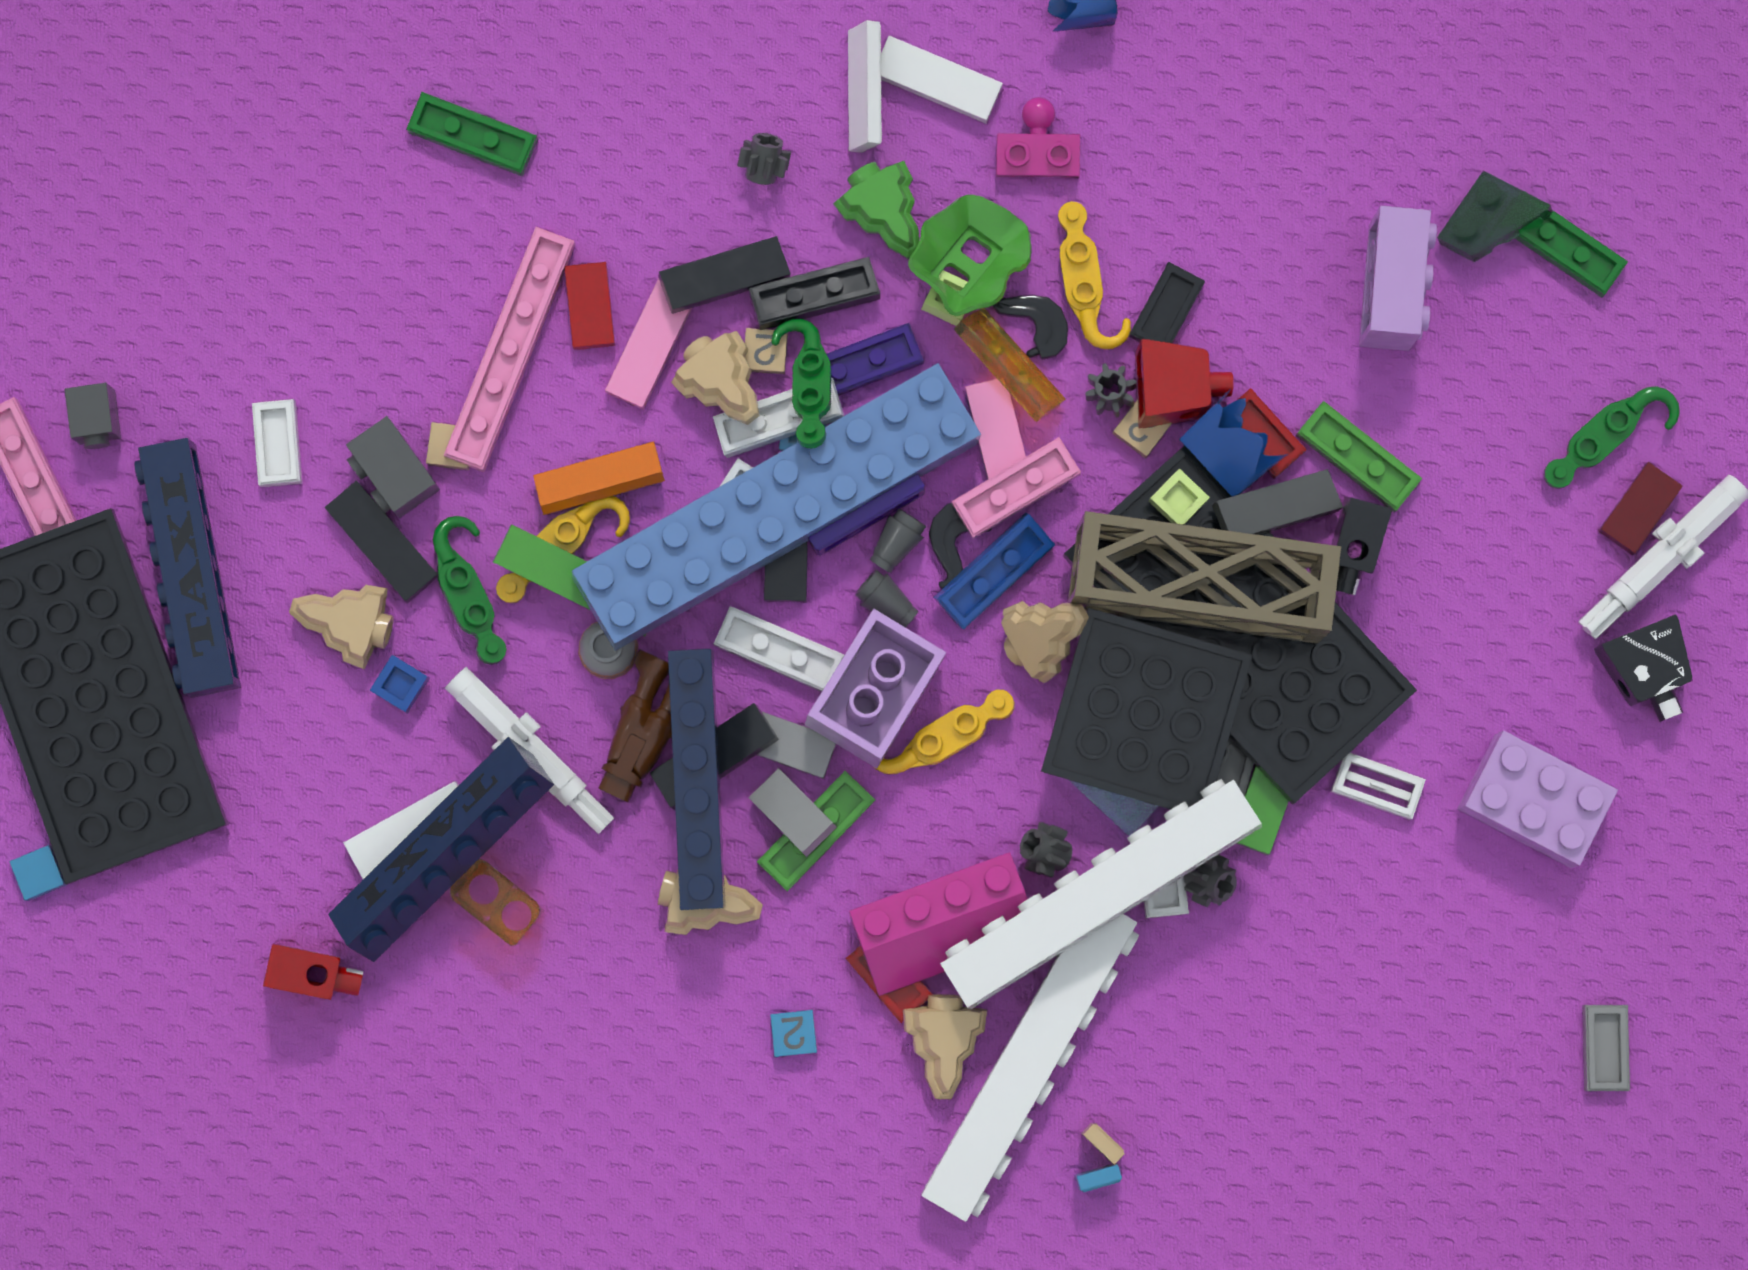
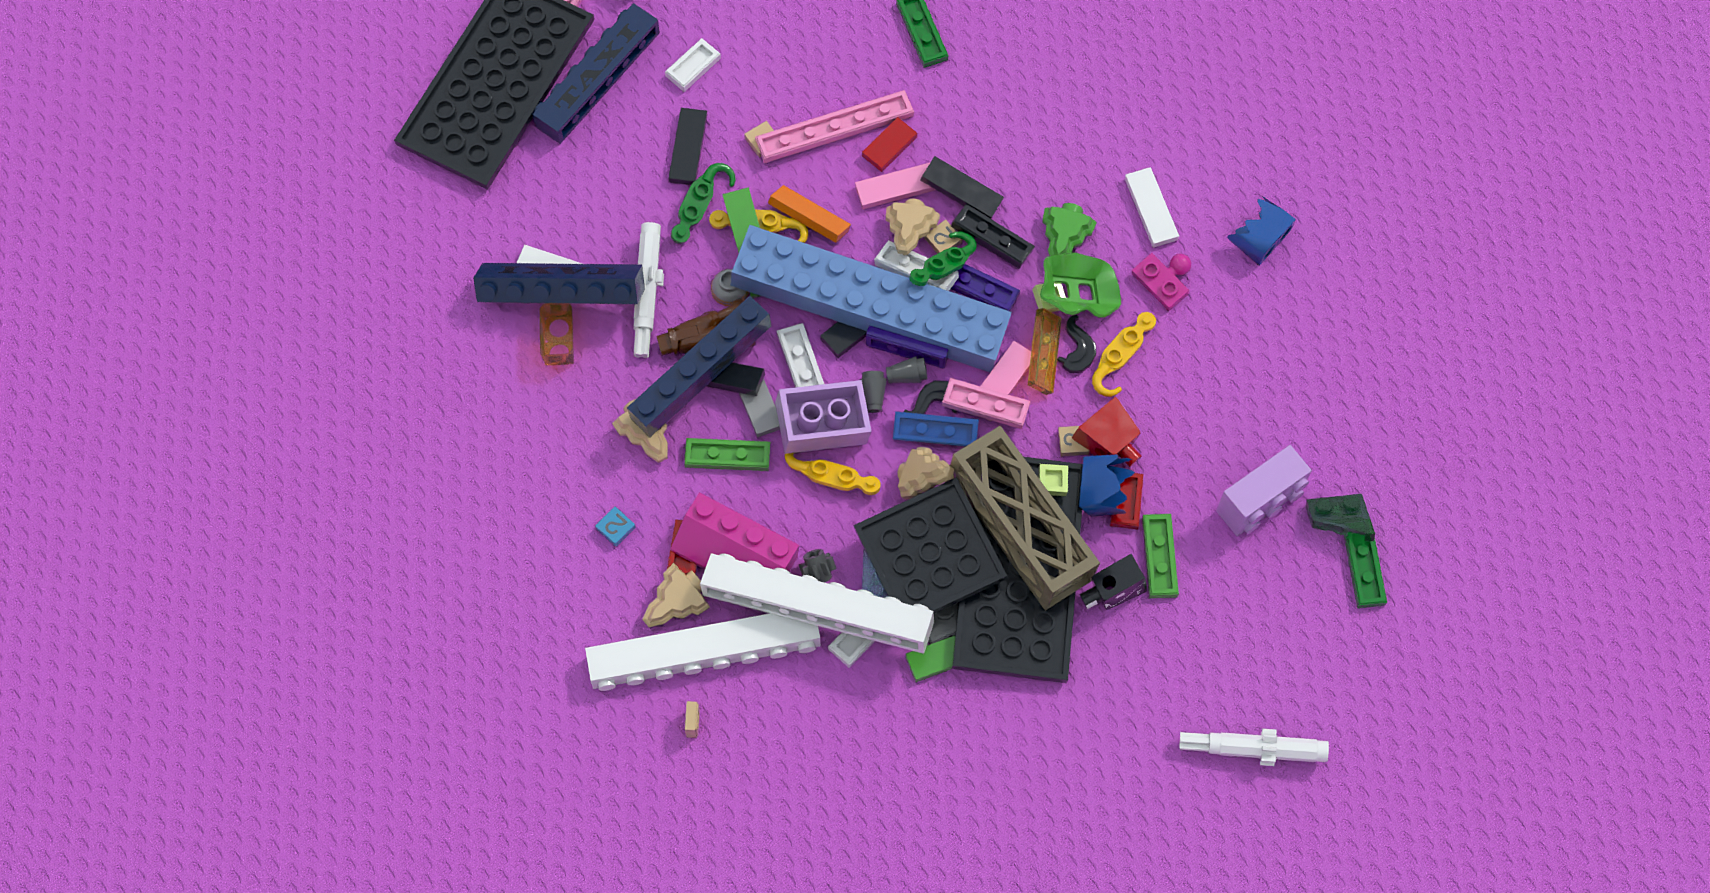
camera: 45 degrees right, 15 degrees down
dark azure tile [9,845,68,901] -> none
red torso [263,943,364,1000] -> none
tan rock [289,585,394,669] -> none
dark grey brick [346,416,440,518] -> none
blue plate [370,655,430,714] -> none
dark grey gear [737,133,791,185] -> none
light grey tile [748,768,837,857] -> none
white tile [848,20,882,153] -> none
dark azure tile [1075,1164,1122,1193] -> none
dark grey gear [1085,363,1137,418] -> none
black tile [1129,262,1205,343] -> none
dark grey gear [1184,854,1237,907] -> none
dark grey tile [1212,469,1343,535] -> none
white tile [1330,753,1426,820] -> none
lavender brick [1457,730,1618,868] -> none
green piece [1543,386,1680,489] -> none
black torso [1594,614,1693,722] -> none
dark red tile [1598,462,1683,555] -> none

